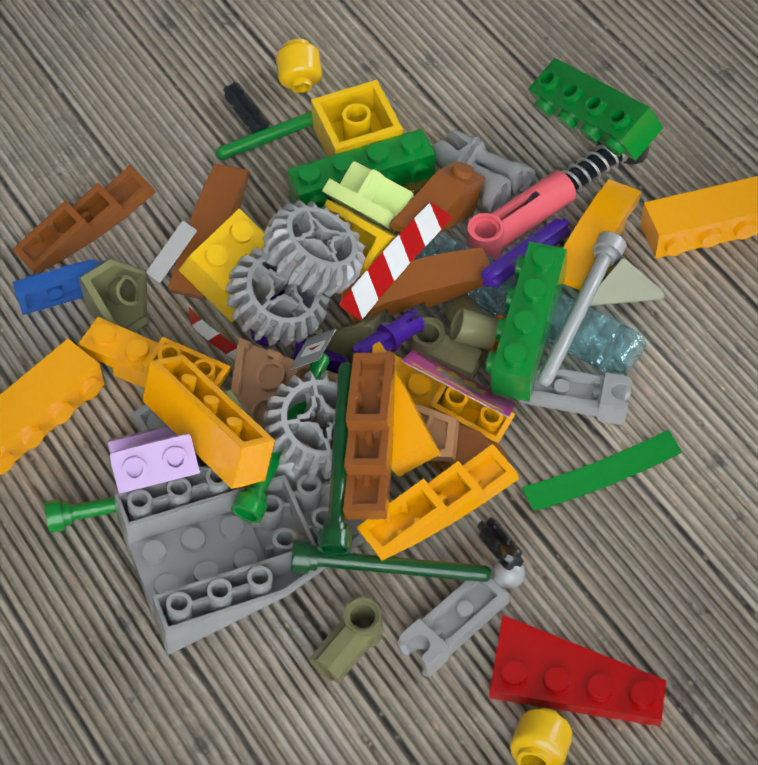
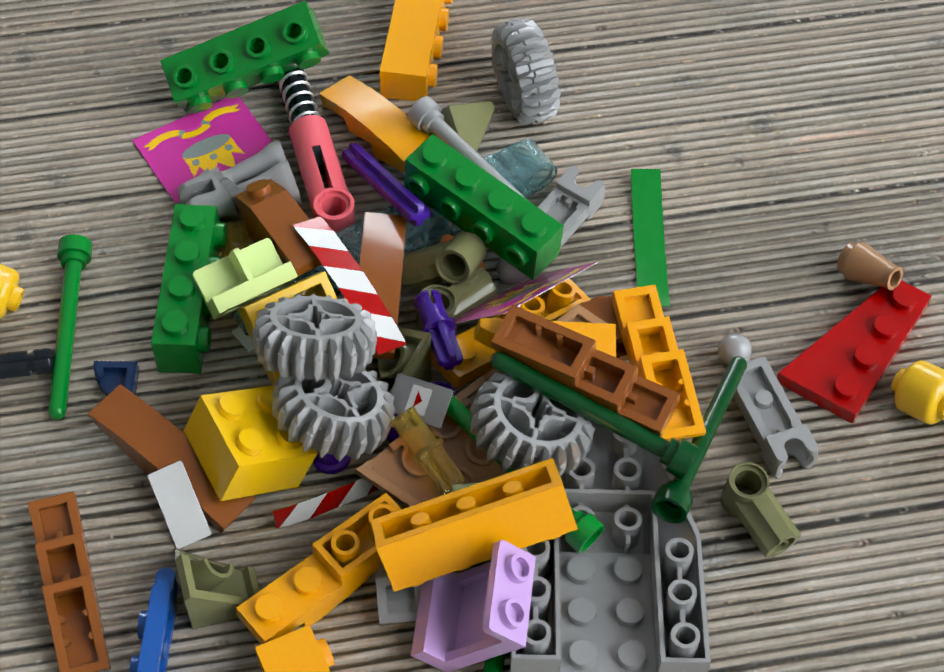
camera: 70 degrees left, 0 degrees up
yellow brick [311,80,403,157] -> none
black axle [477,517,524,571] -> none
none -> dark blue tile [93,361,139,396]
none -> dark pink sticker [132,97,272,203]
none -> clear yellow axle [390,406,465,494]
none -> light grey gear [490,18,561,125]
none -> medium nougat cone [837,242,903,290]

